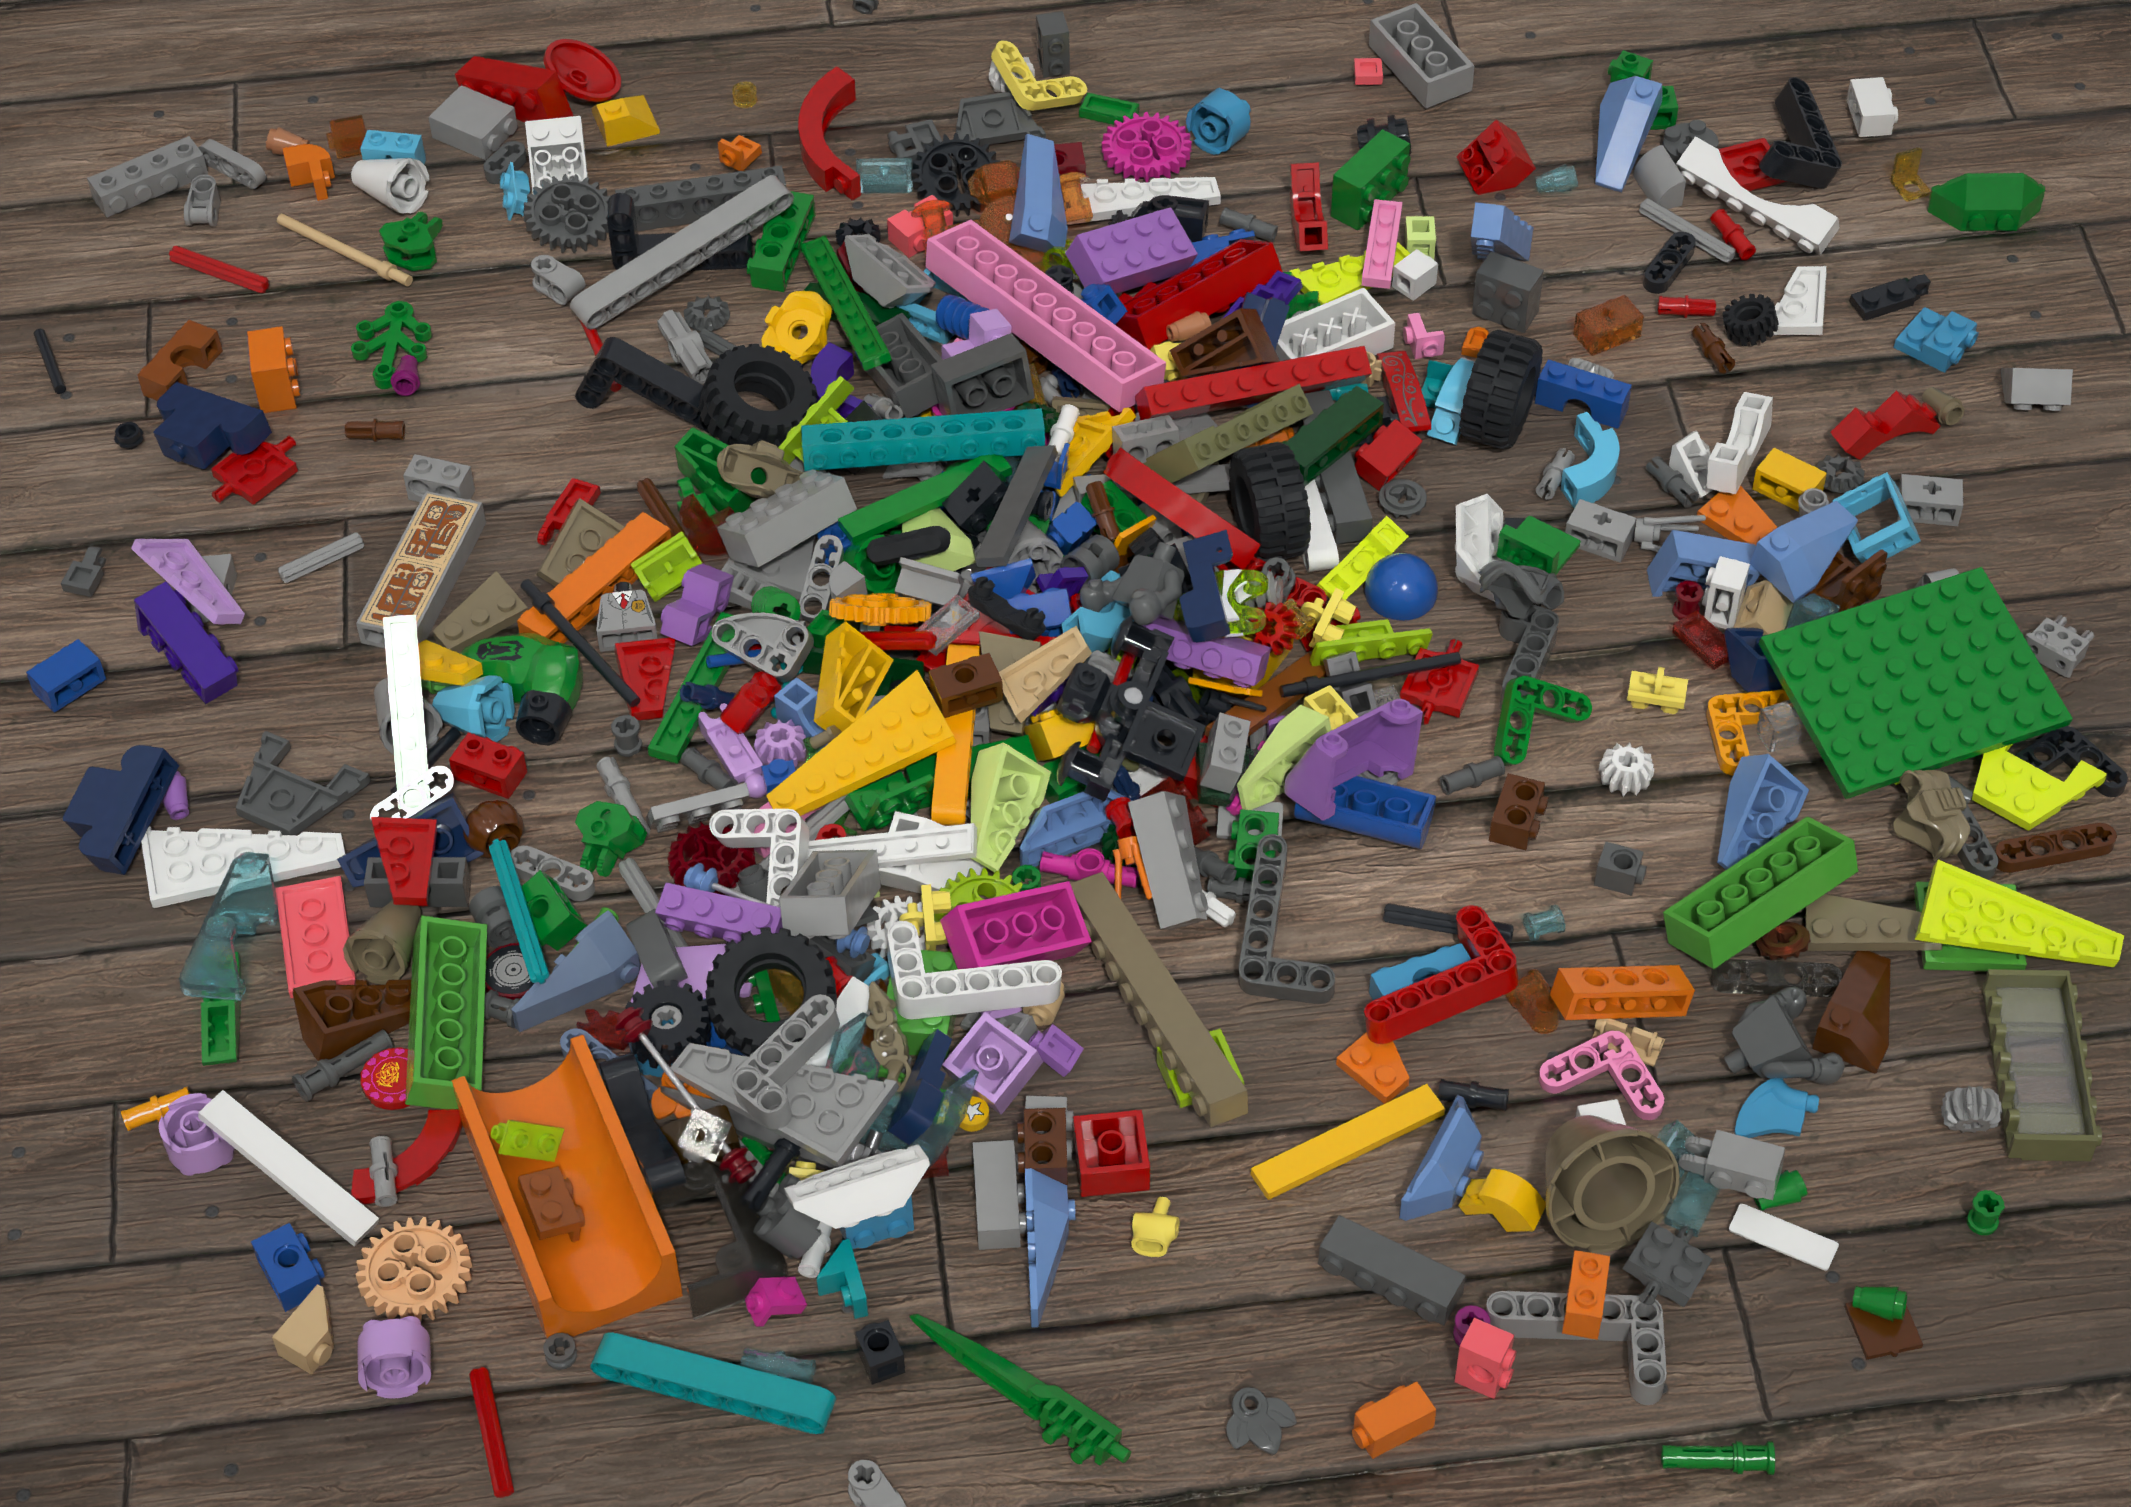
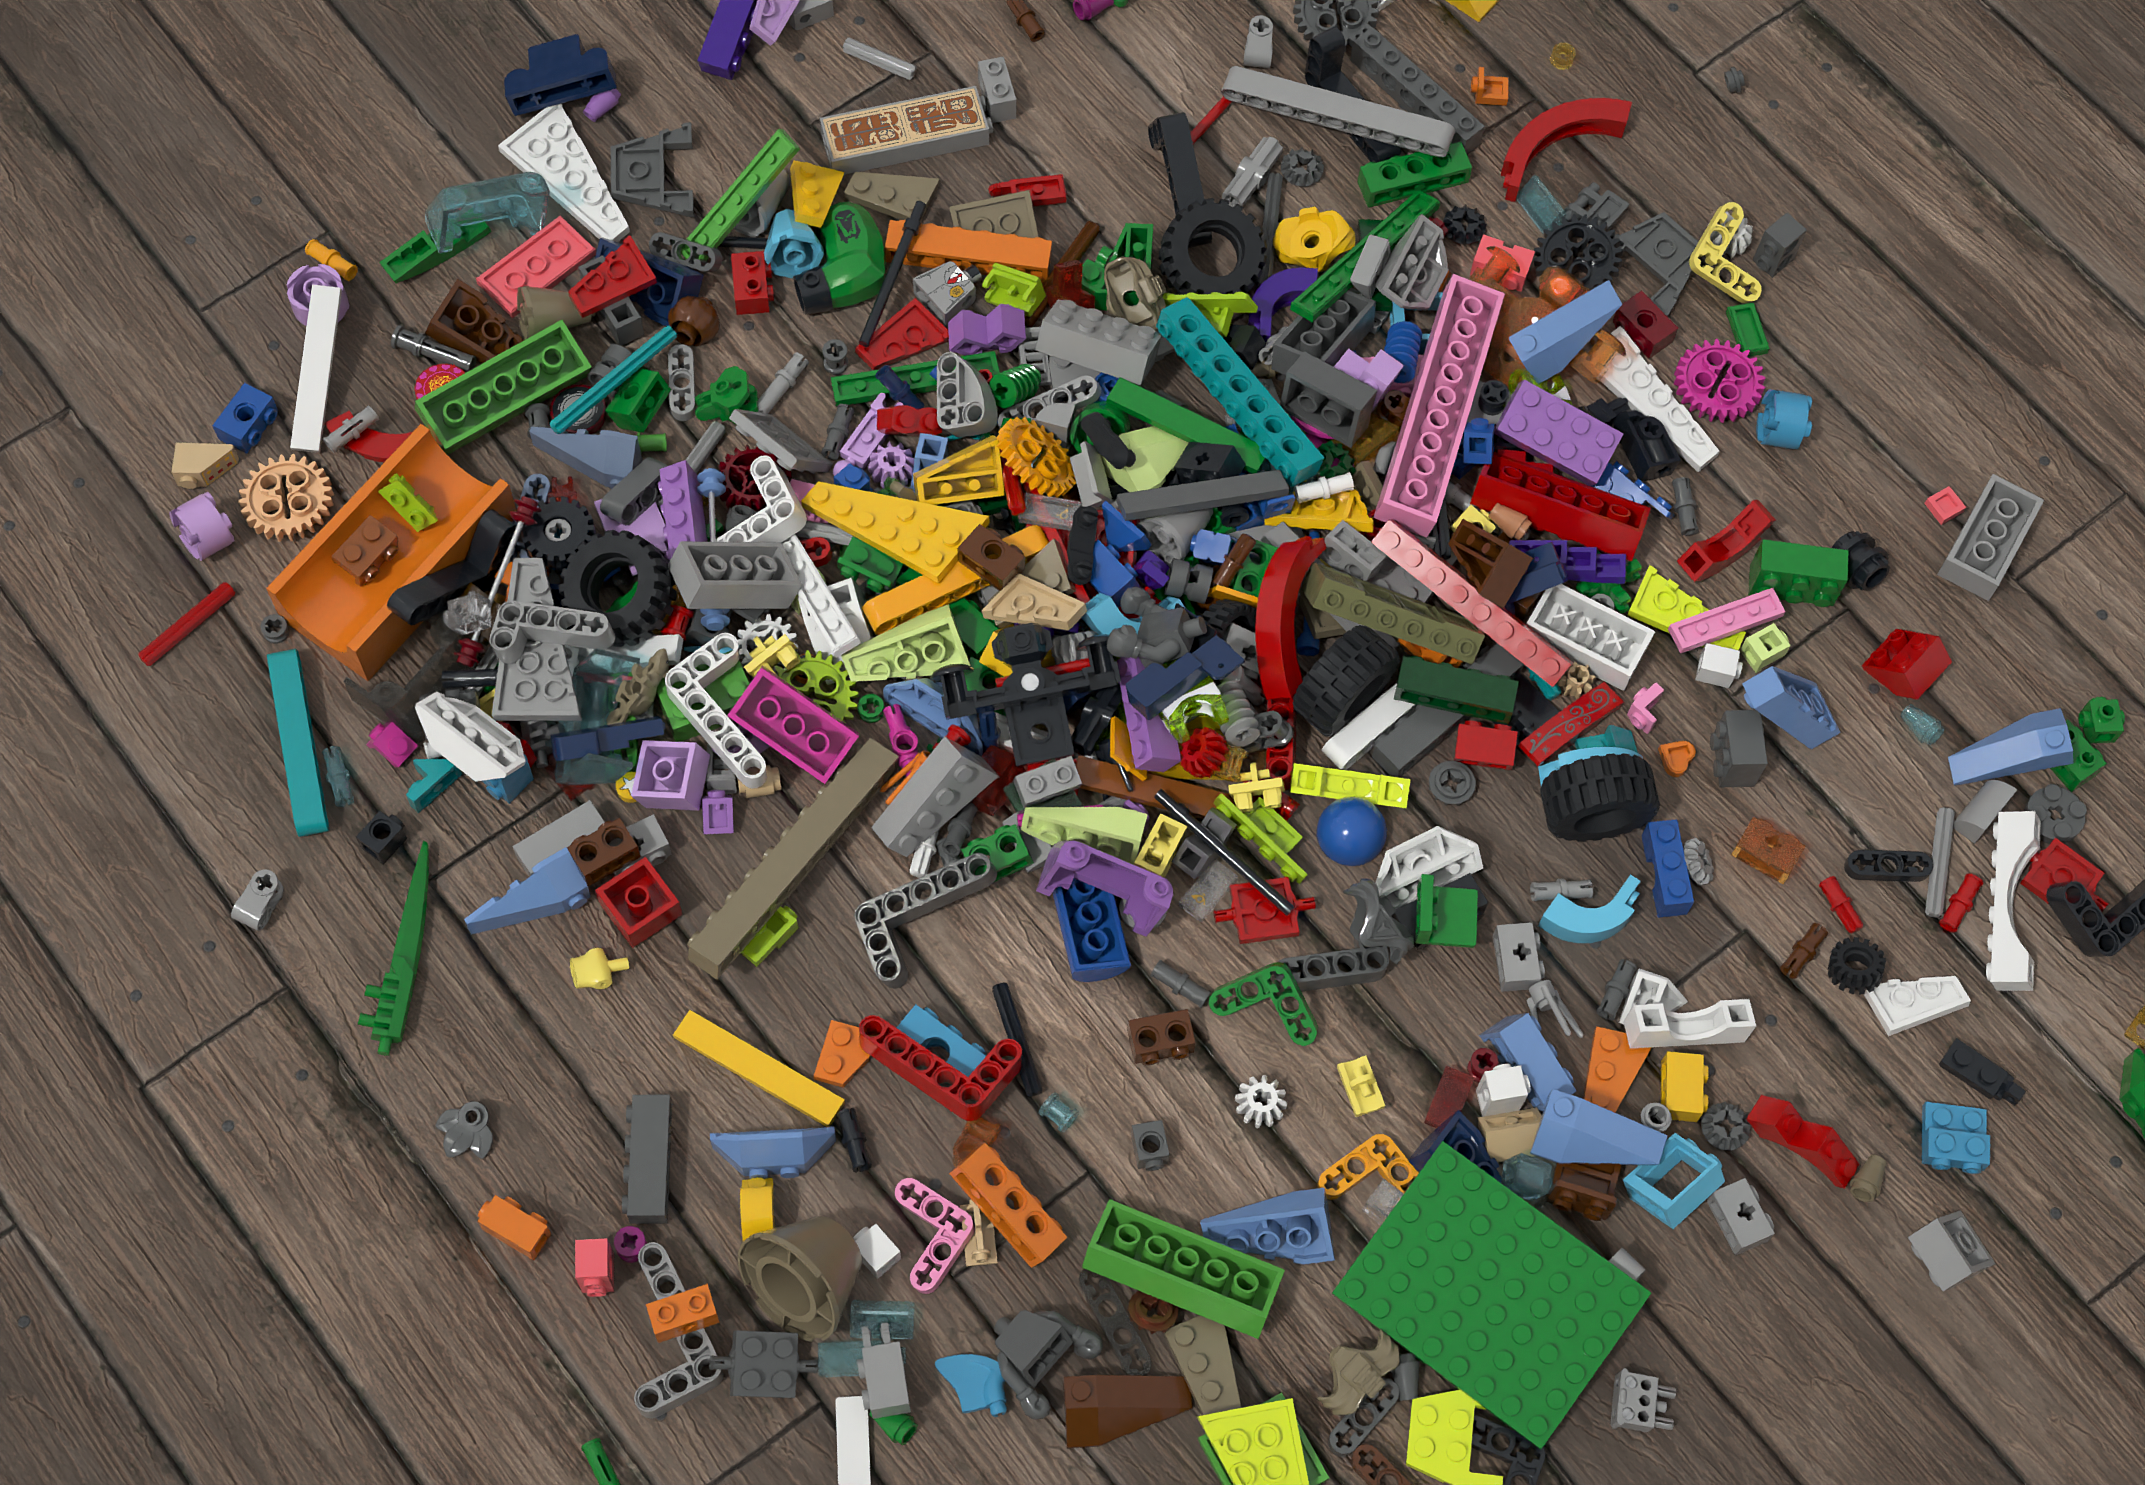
camera: 55 degrees right, 15 degrees up
none -> light grey slope [1350,235,1391,299]

